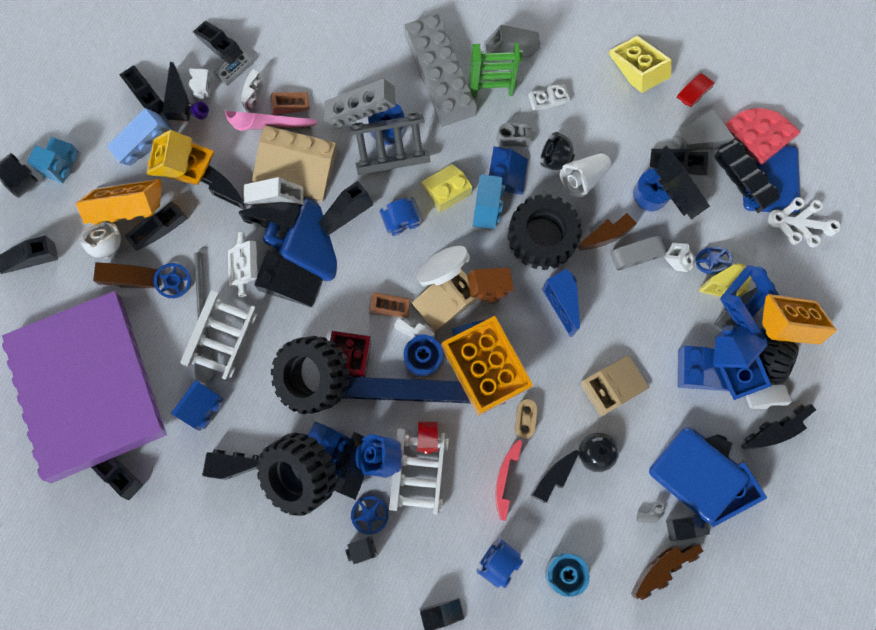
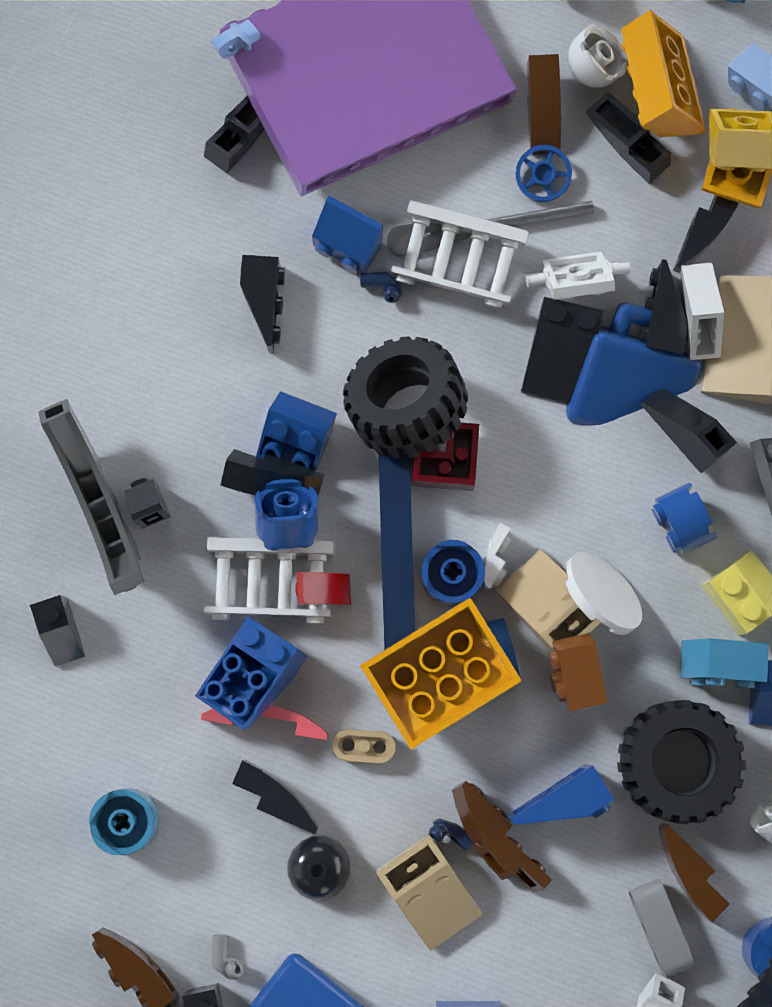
camera: 90 degrees right, 5 degrees up
black tyre [257,432,337,516] -> none
blue wheel [351,496,389,535] -> none
nougat slope [369,292,411,318] -> none
blue brick [476,538,523,588] -> none
none -> dark grey arch [38,399,145,595]
none -> blue slope [195,616,308,731]
none -> light blue piece [211,19,261,59]
none -> dark blue arm [360,272,402,303]
none -> dark blue arm [429,818,472,850]
none -> reddish brown slope [452,781,552,893]

